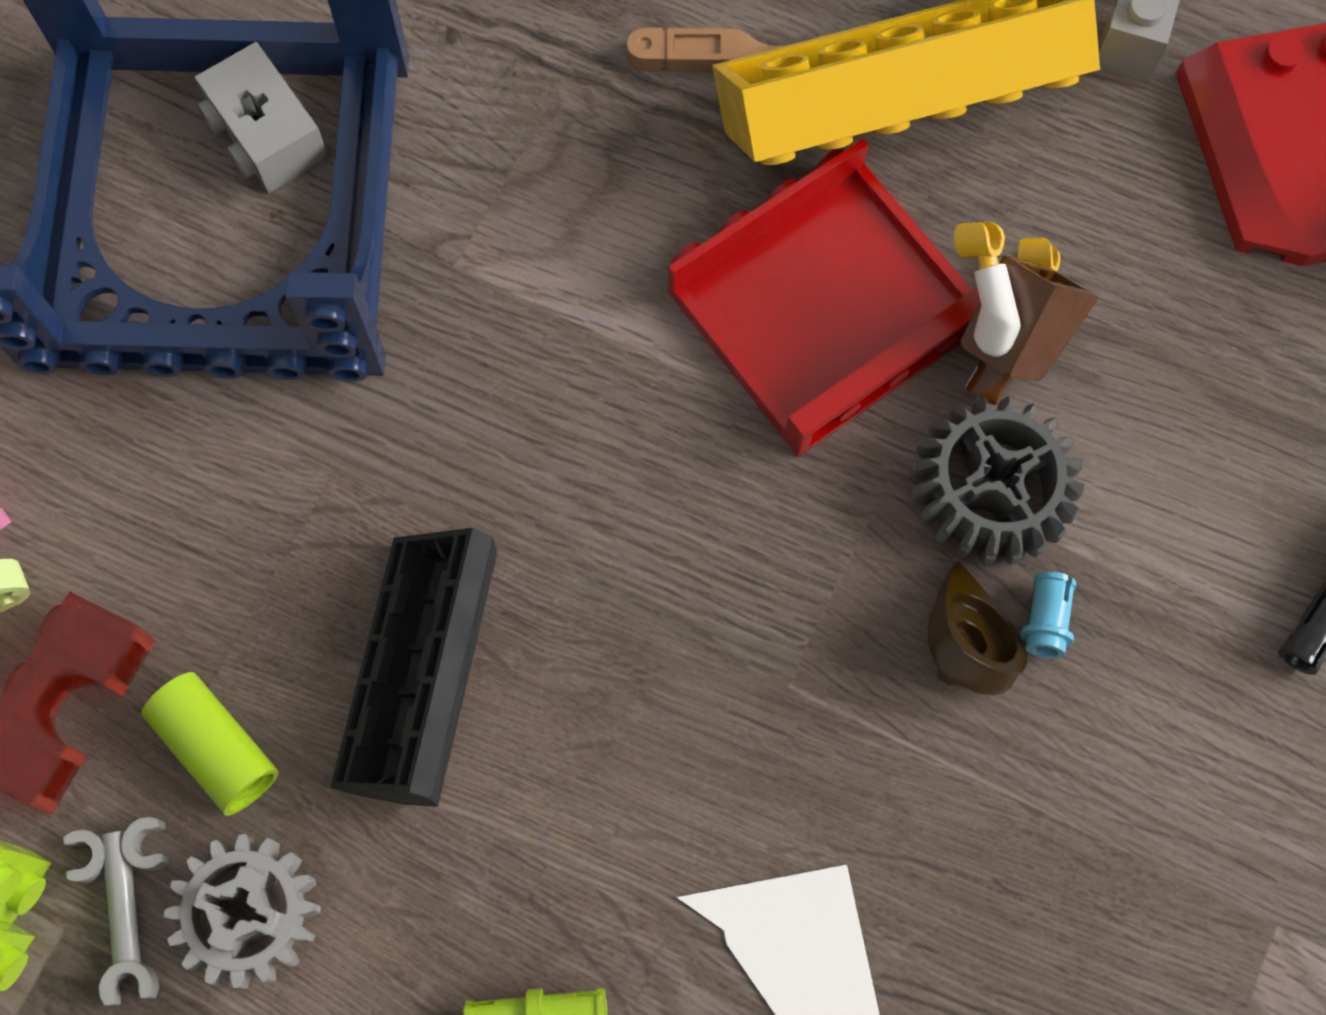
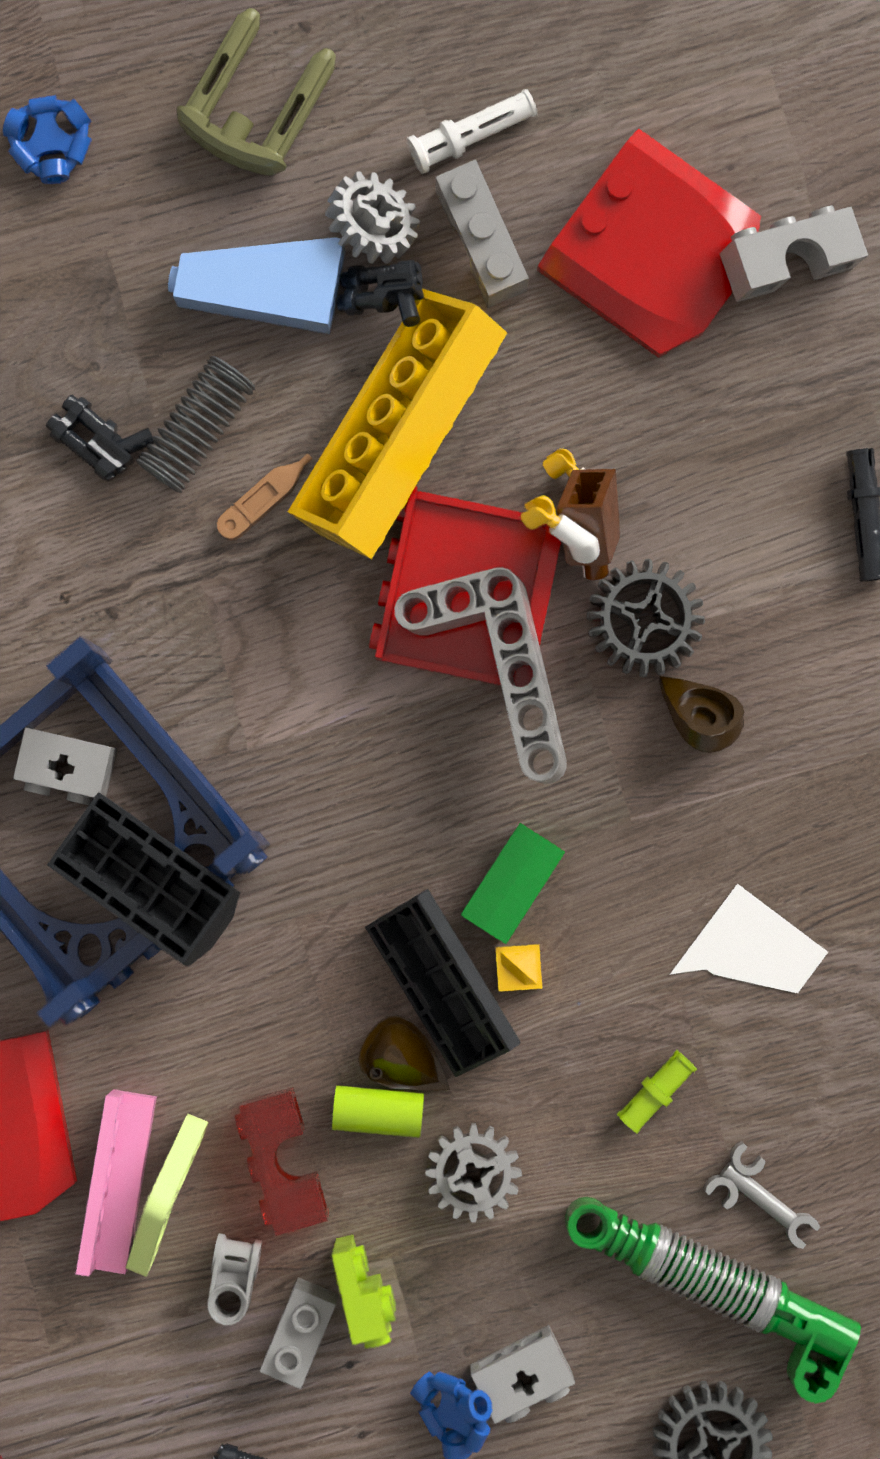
camera: 40 degrees left, 15 degrees up
light grey bar [63,817,169,1006] -> none
medium azure pin [1021,572,1076,659] -> none
none -> black piece [47,792,241,967]
none -> dark brown piece [358,1015,450,1091]
none -> light grey beam [395,568,567,784]
none -> green piece [461,823,565,944]
none -> yellow tile [495,944,542,992]

